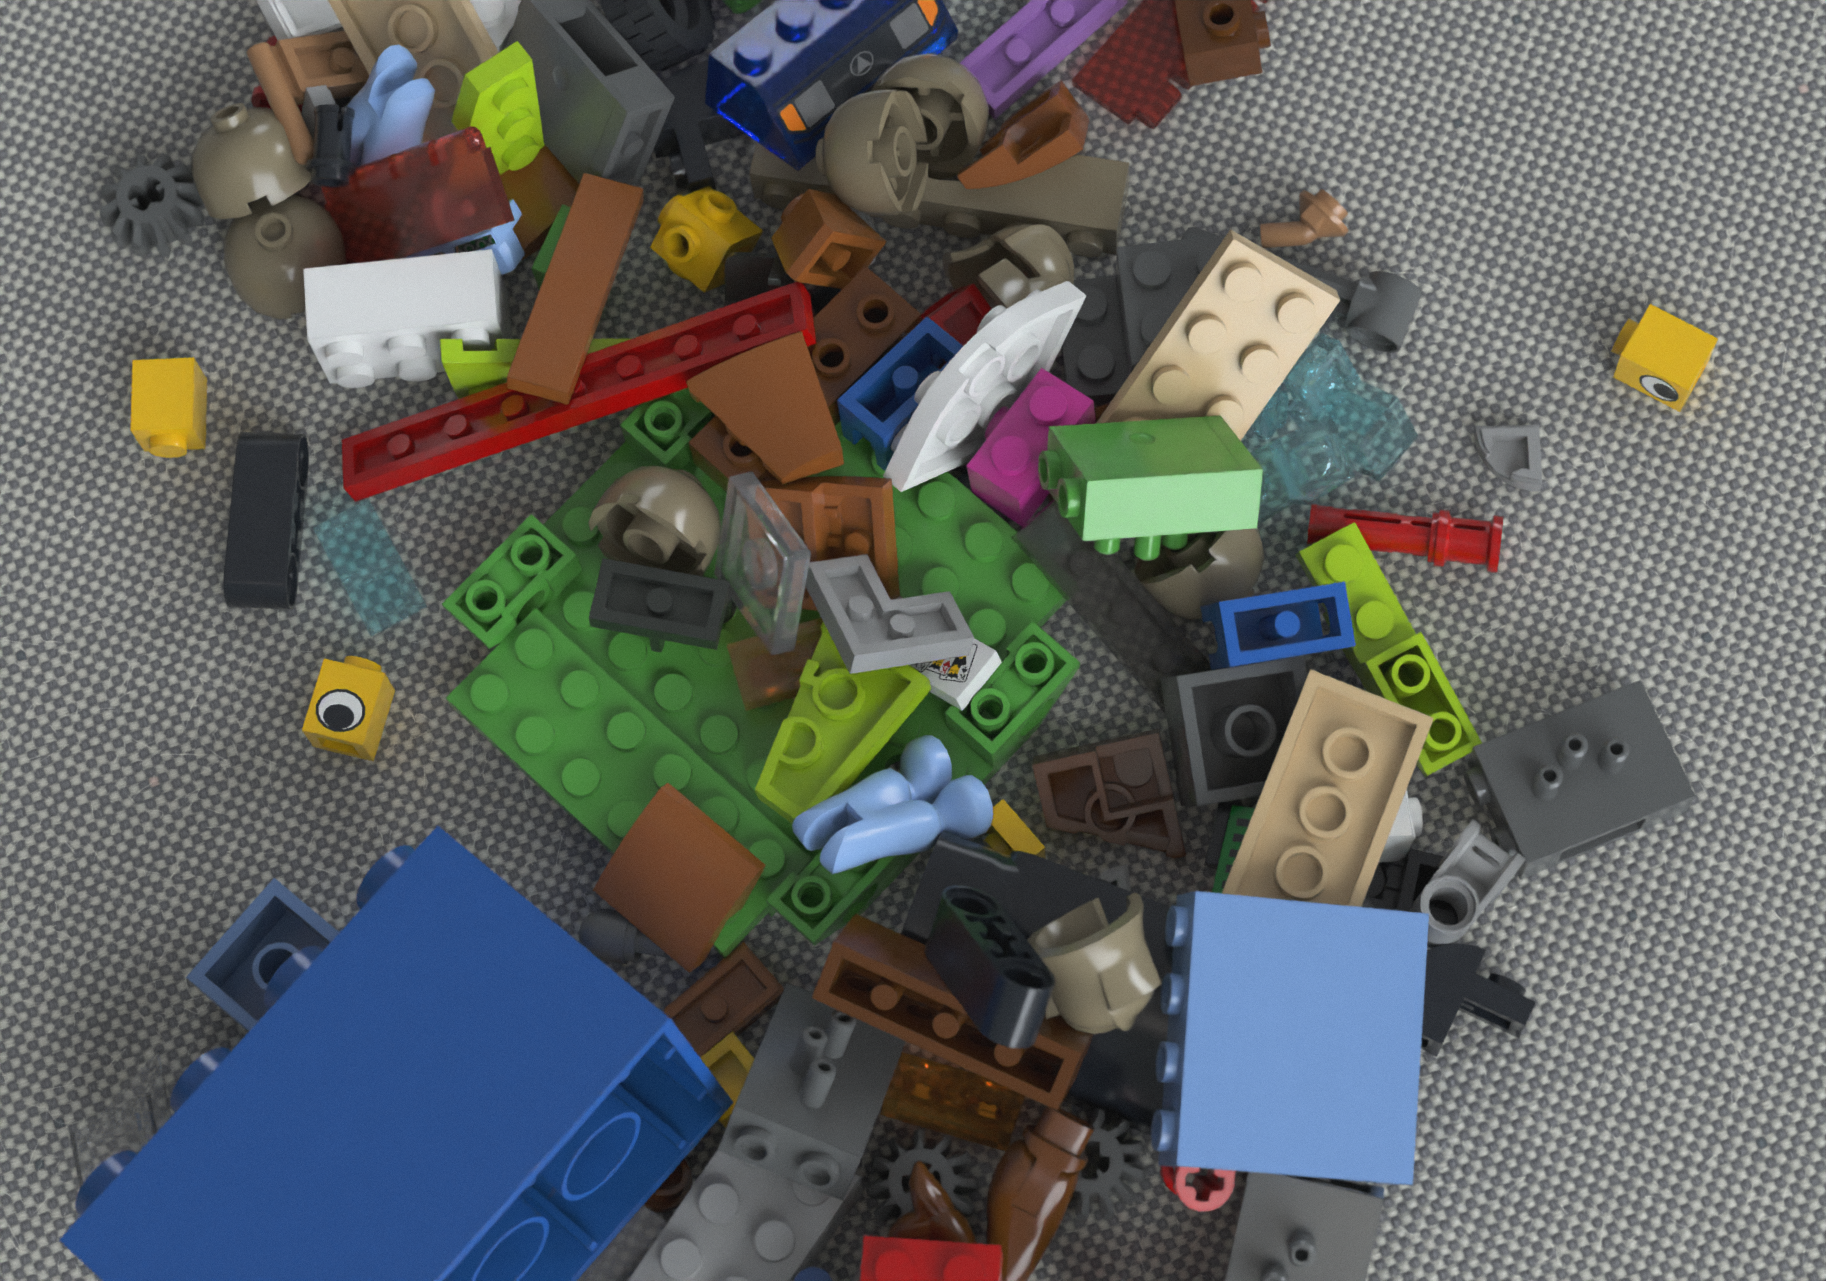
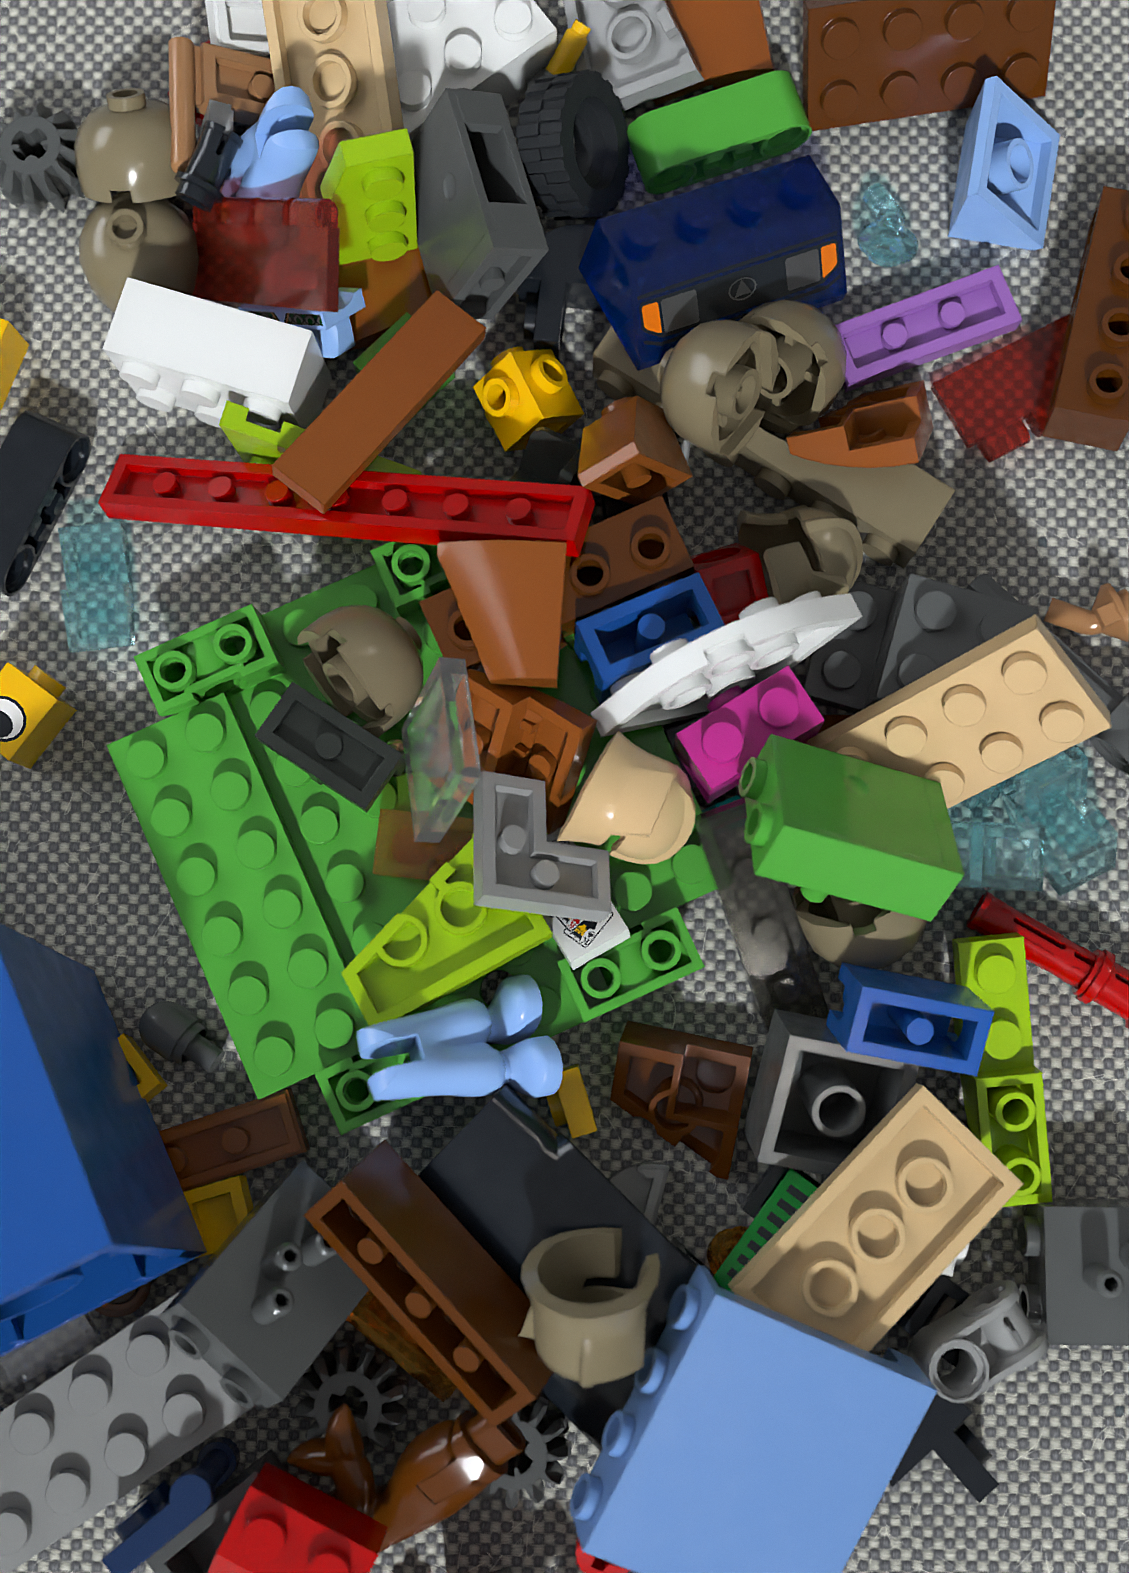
camera: 20 degrees right, 10 degrees up
dark orange slope [593,783,766,973] -> none
black beam [924,885,1056,1048] -> none
none -> tan helmet [557,730,696,864]

